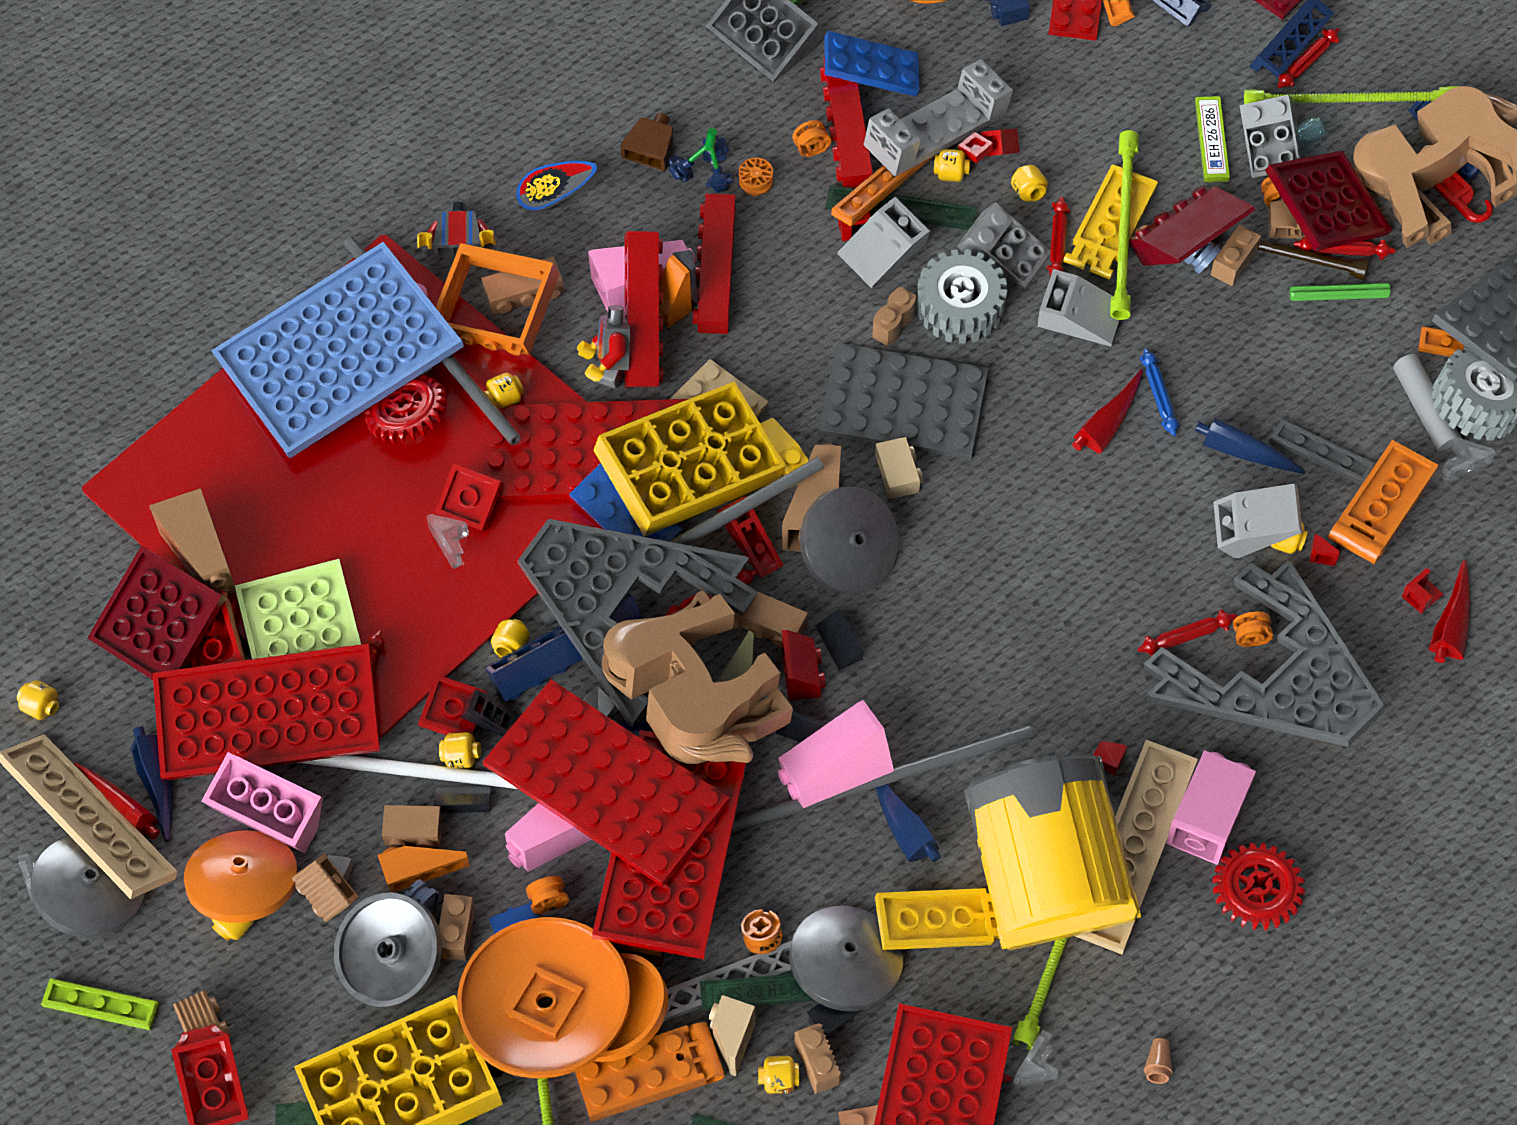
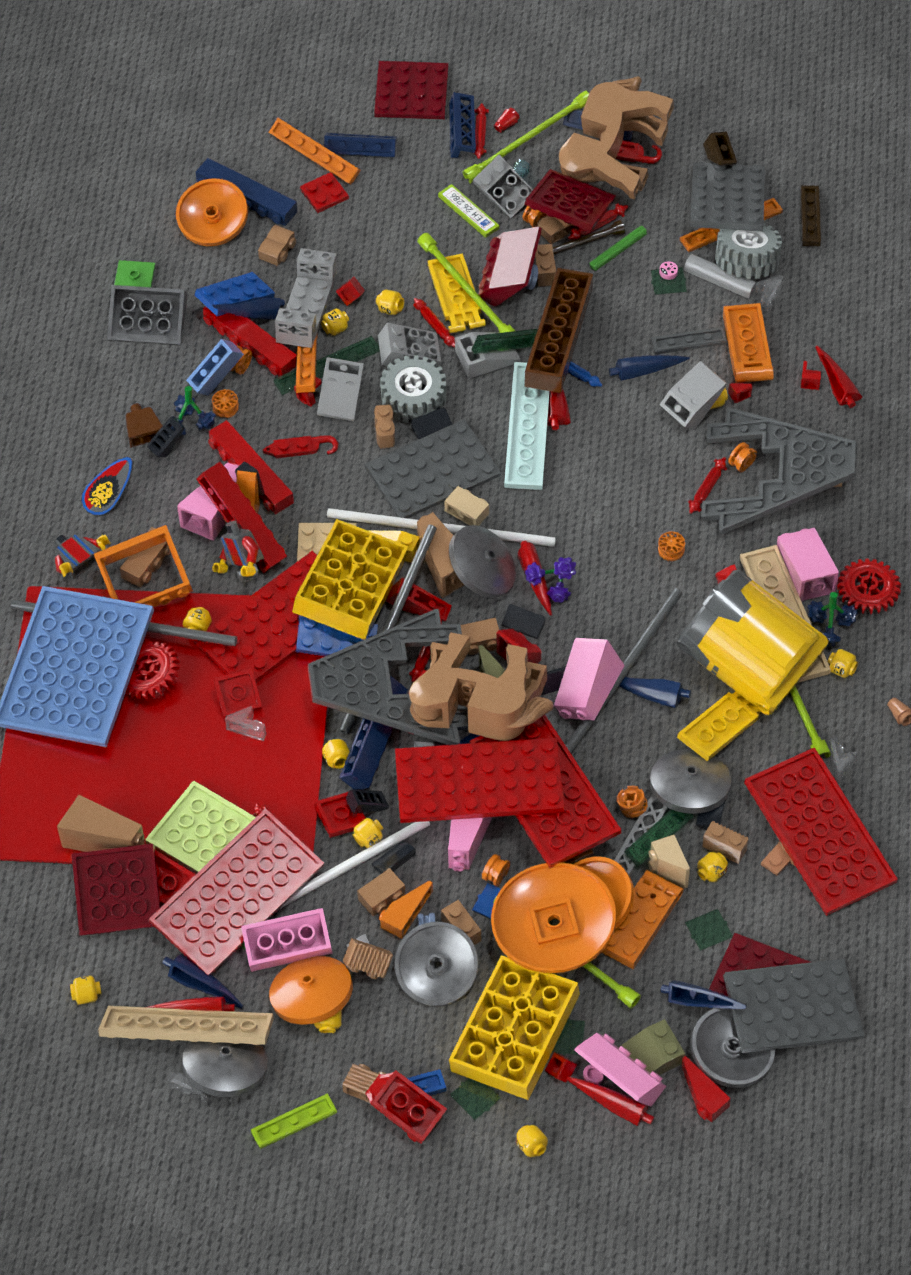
camera: 40 degrees left, 5 degrees down
plate [958,132,994,163] -> none
none -> black slope [147,416,185,457]
none -> medium blue brick [186,339,244,395]
none -> dark blue piece [212,297,285,320]
none -> medium nougat brick [258,225,296,266]
none -> red plate [263,435,339,459]
none -> white piece [327,508,556,547]
none -> blue plate [407,1069,446,1096]
none -> black slope [411,407,452,440]
none -> clear green tile [471,329,538,354]
none -> red cone [493,108,520,133]
none -> light aqua plate [504,362,550,490]
none -> red piece [517,541,552,616]
none -> reddish brown brick [524,268,593,393]
none -> dark purple plant [525,557,576,603]
none -> clear green piece [651,267,687,295]
none -> orange wheel [658,531,685,561]
none -> bright pink tile [659,262,678,280]
none -> dark blue plant [807,592,858,647]
none -> yellow head [827,649,858,678]

